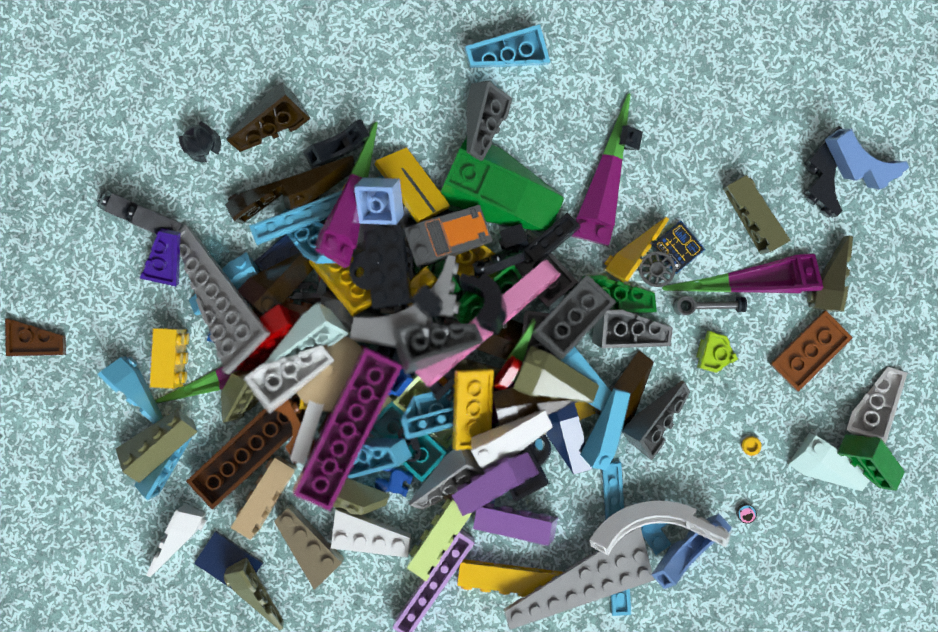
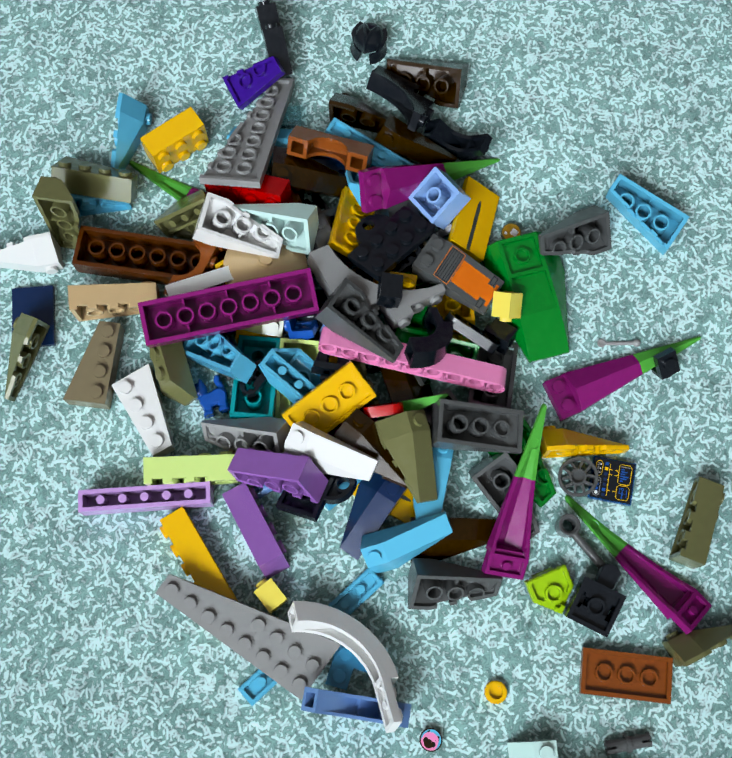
camera: 45 degrees right, 15 degrees down
reddish brown wing [5,318,66,356] -> none
black tile [524,212,581,264] -> none
none -> olive wedge [32,176,80,250]
none -> light yellow brick [254,578,288,614]
none -> dark orange arch [287,125,374,173]
none -> black arch [366,66,435,132]
none -> magenta plate [481,403,547,580]
none -> light yellow brick [491,291,523,322]
none -> tile [501,223,521,240]
none -> black brick [563,563,626,637]
none -> light grey hinge [597,339,641,347]
none -> dark grey pin [603,732,652,756]

